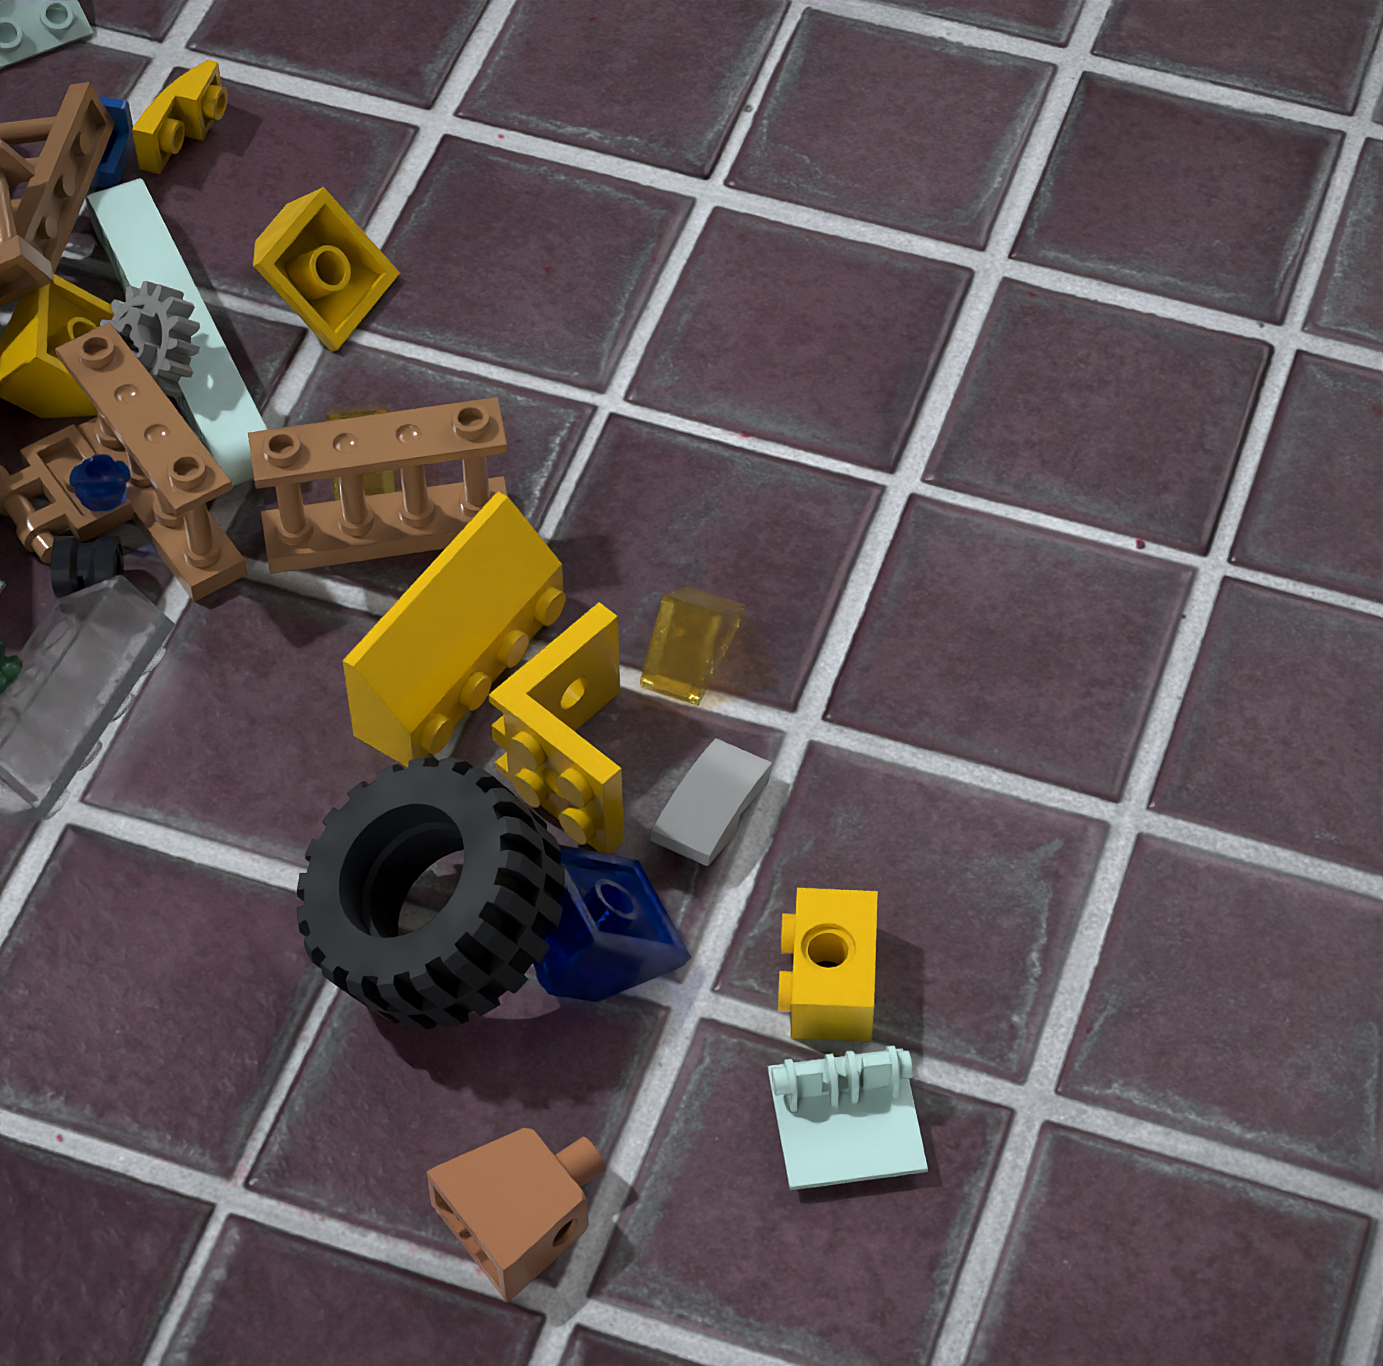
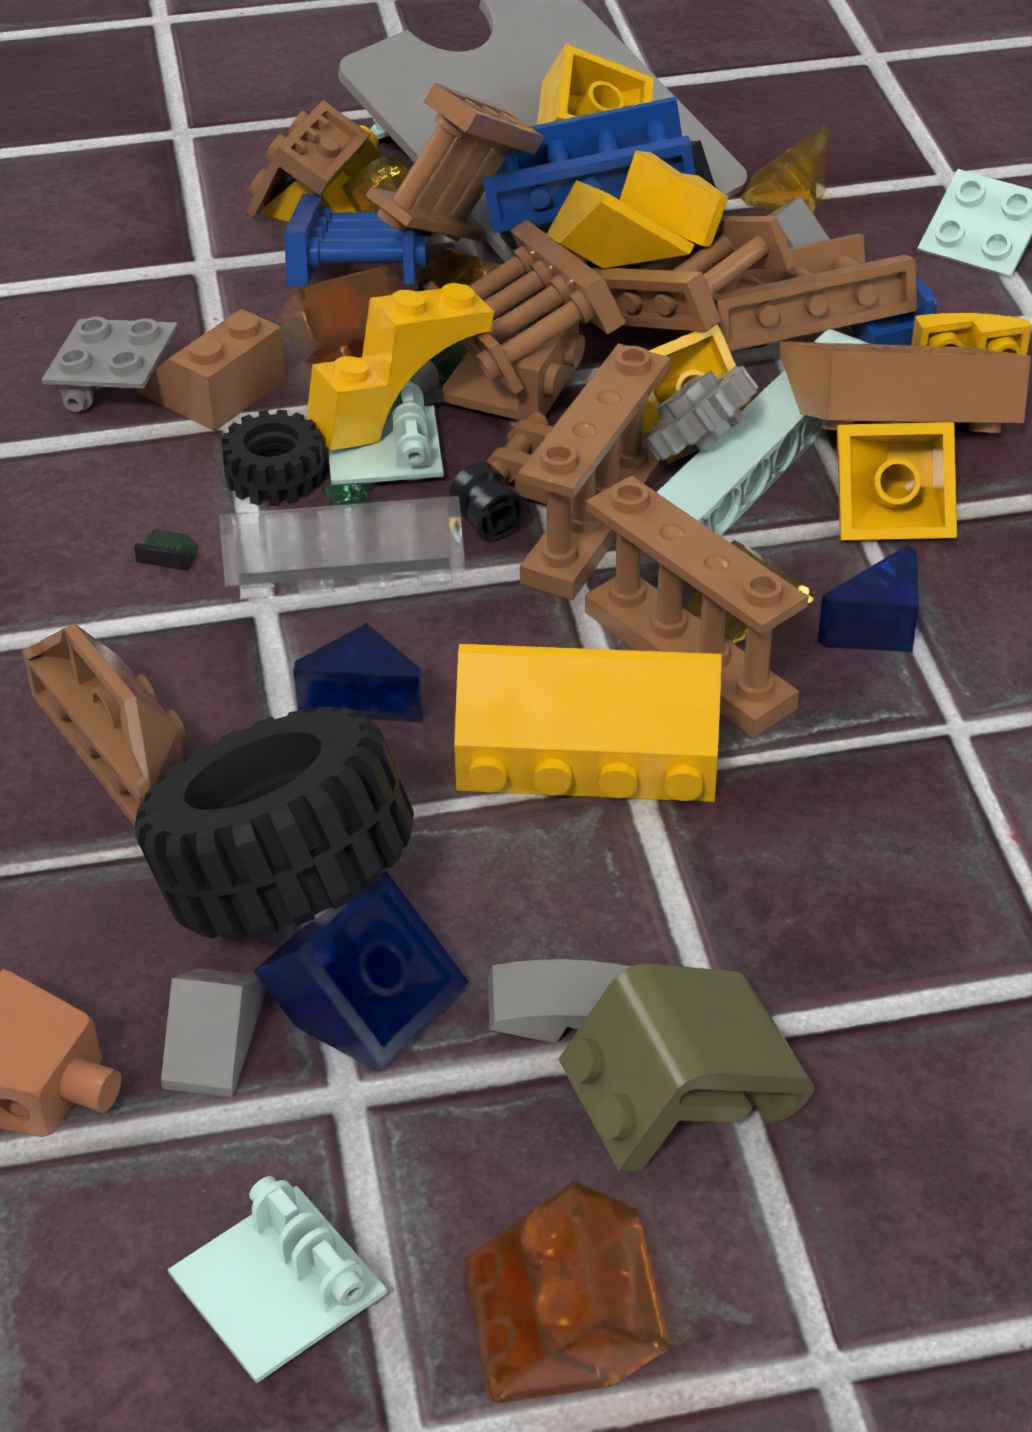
camera: 60 degrees right, 10 degrees down
yellow bracket [489,602,624,857] -> none
clear yellow slope [640,586,746,706] -> none
yellow brick [778,888,878,1042] -> none
none -> medium nougat wedge [22,624,188,826]
none -> light grey slope [161,968,268,1098]
none -> clear blue slope [293,623,423,722]
none -> clear orange slope [464,1181,670,1404]
none -> olive piece [558,963,814,1172]
none -> medium nougat slope [779,341,1031,433]
none -> clear blue slope [817,545,919,652]

